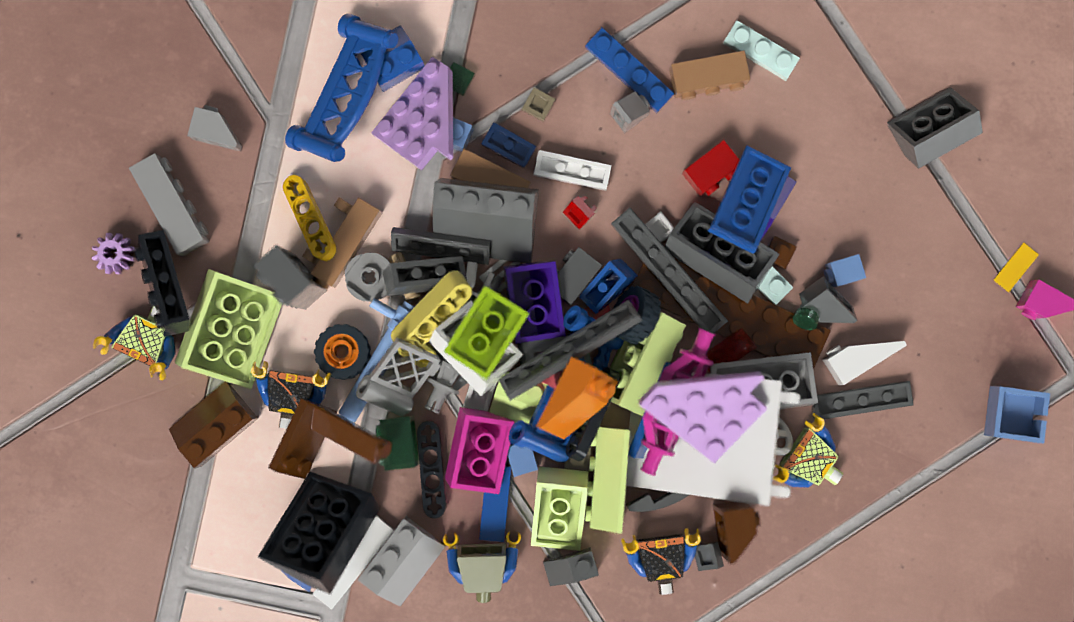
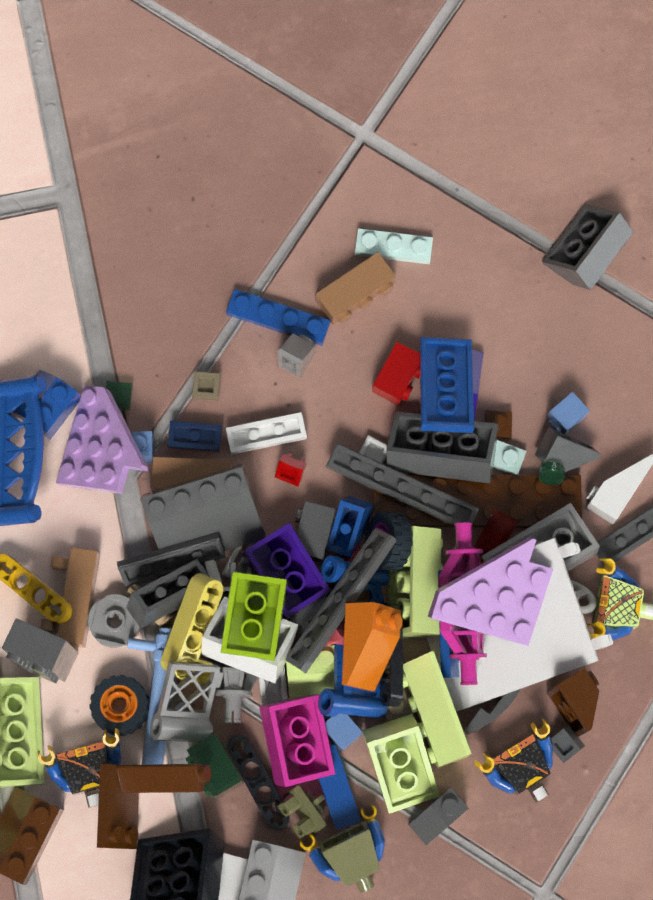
camera: 25 degrees left, 10 degrees down
none -> olive hips [278,785,327,838]

